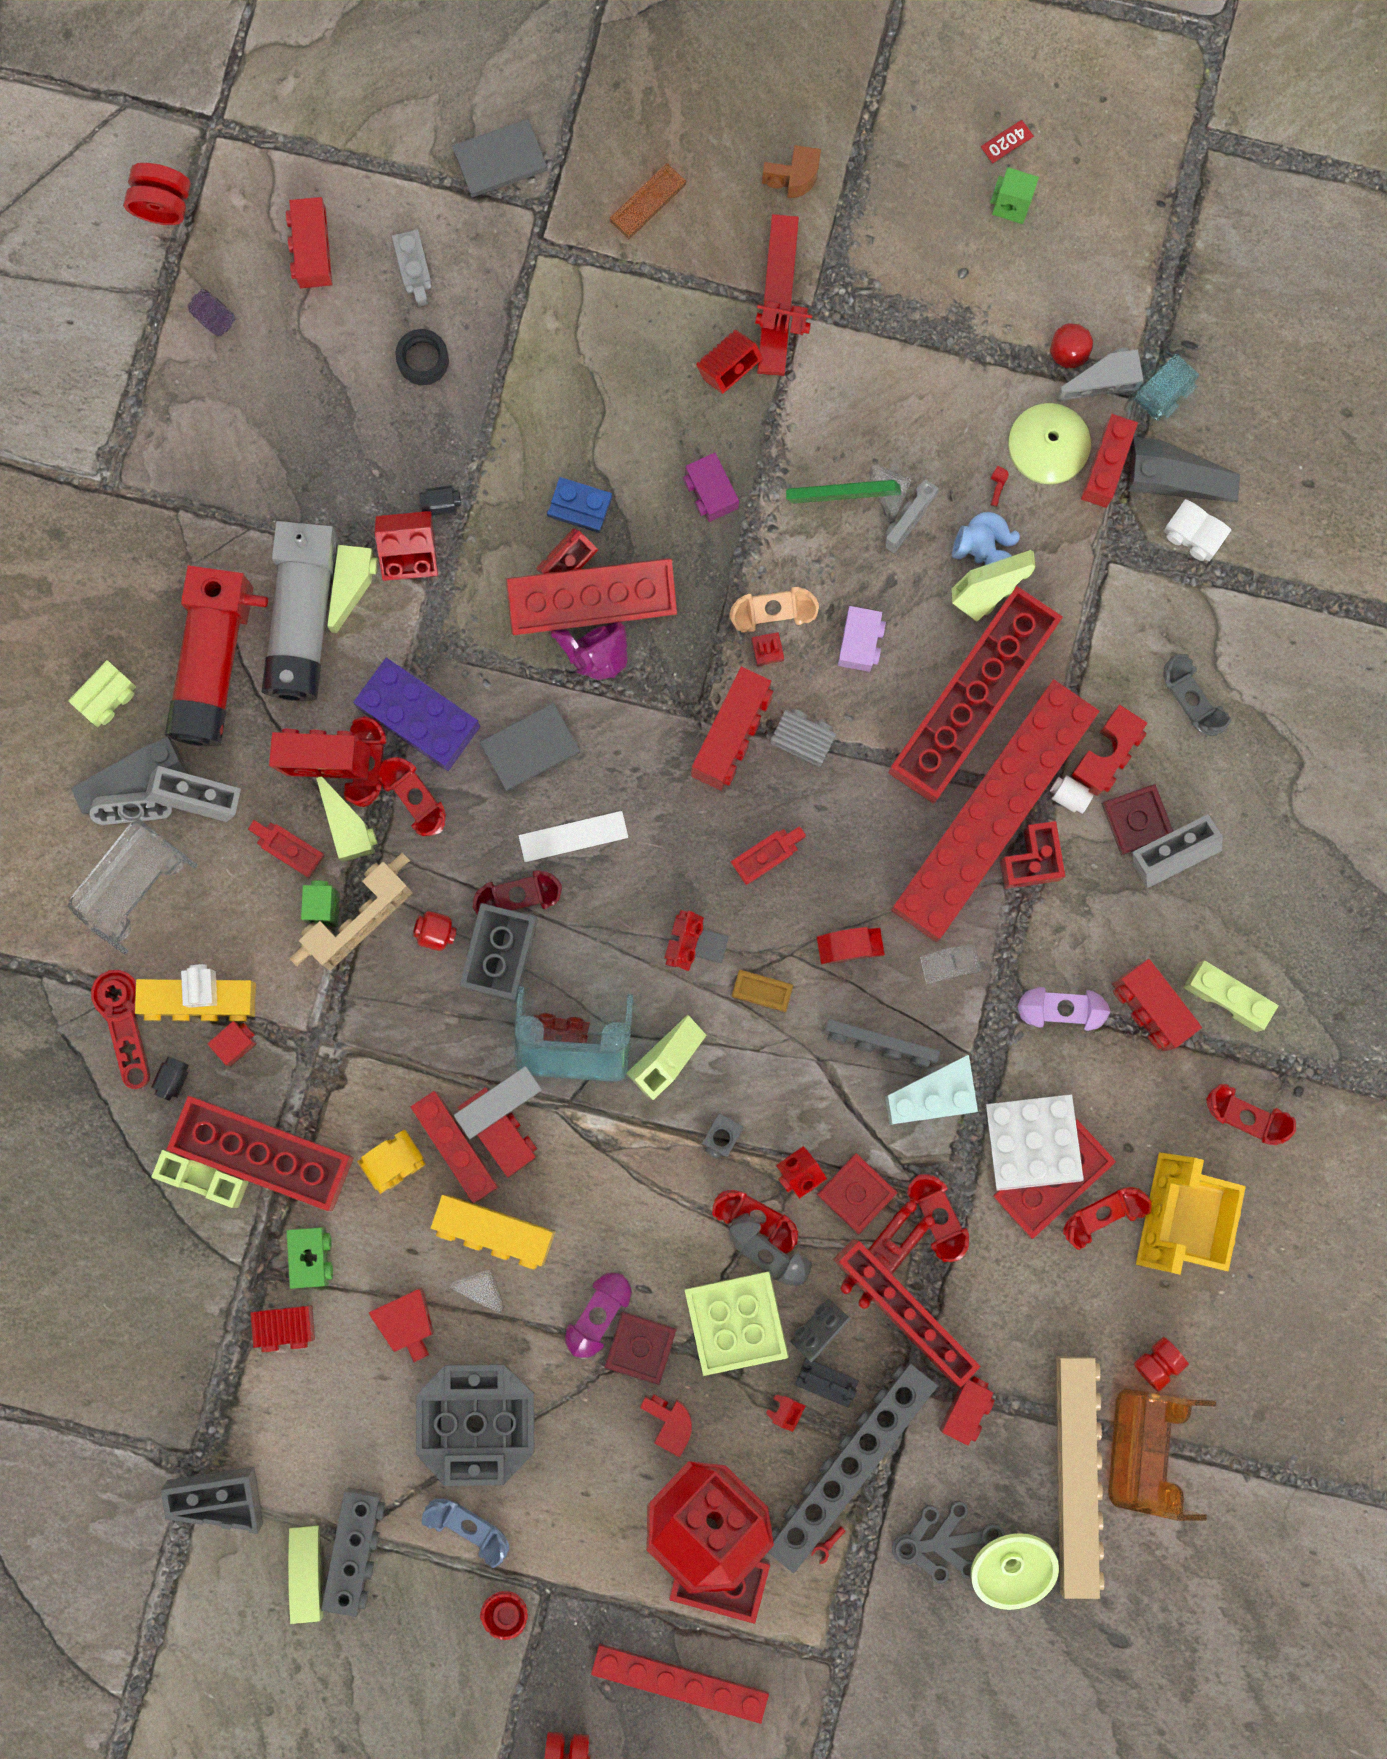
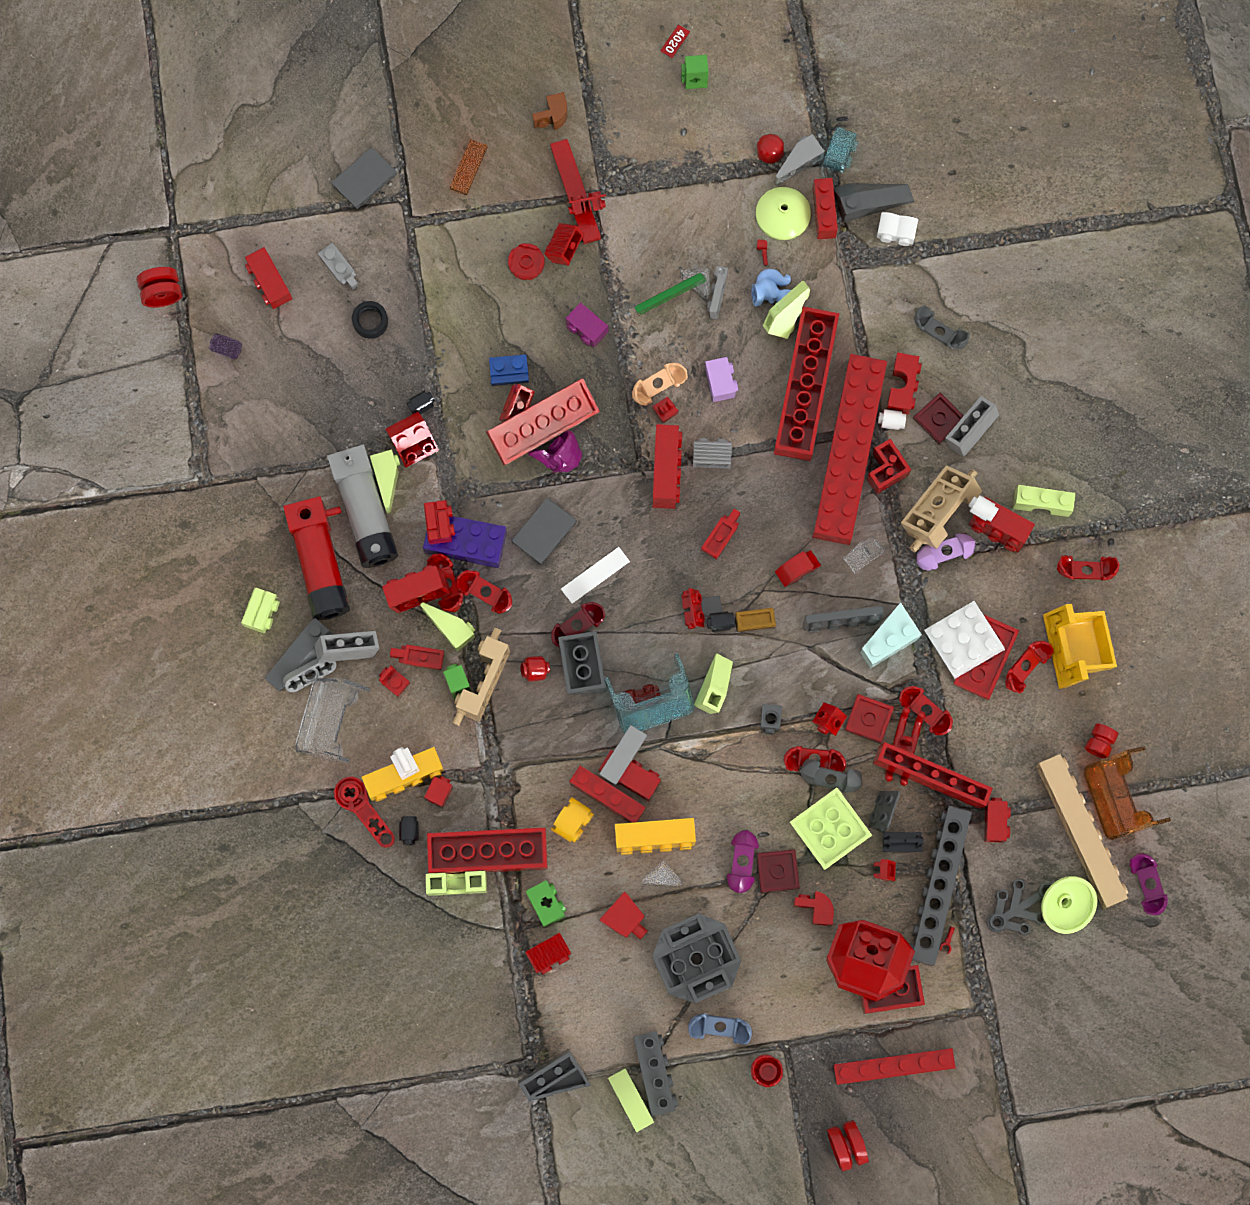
camera: 20 degrees left, 5 degrees down
none -> red bracket [379,666,410,697]
none -> red brick [424,500,455,545]
none -> red tile [508,243,545,280]
none -> black brick [706,611,735,632]
none -> tan brick [901,465,982,553]
none -> white brick [968,495,999,522]
none -> magenta piece [1130,853,1168,915]

